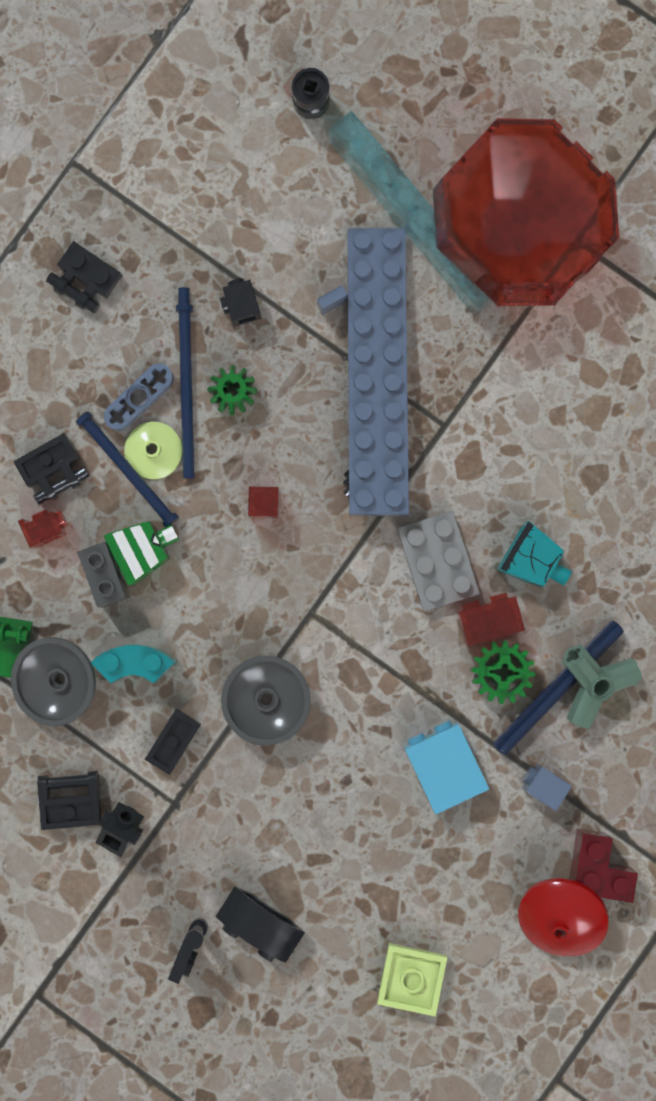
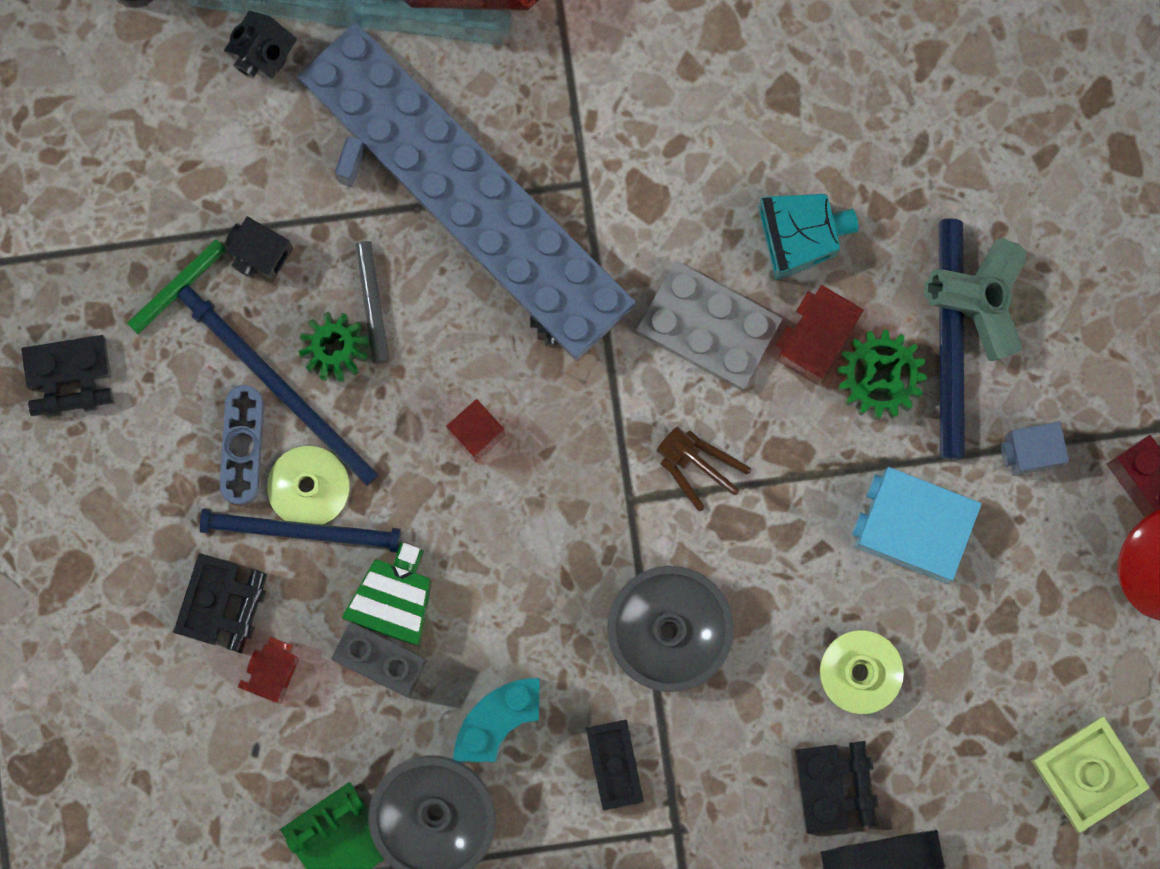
camera: 50 degrees left, 5 degrees down
none -> green bar [127,239,226,334]
none -> black brick [223,10,297,79]
none -> dark grey bar [355,241,389,364]
none -> reddish brown plant [657,426,751,511]
none -> black plate [794,741,879,834]
none -> yellowish green dish [820,630,904,714]

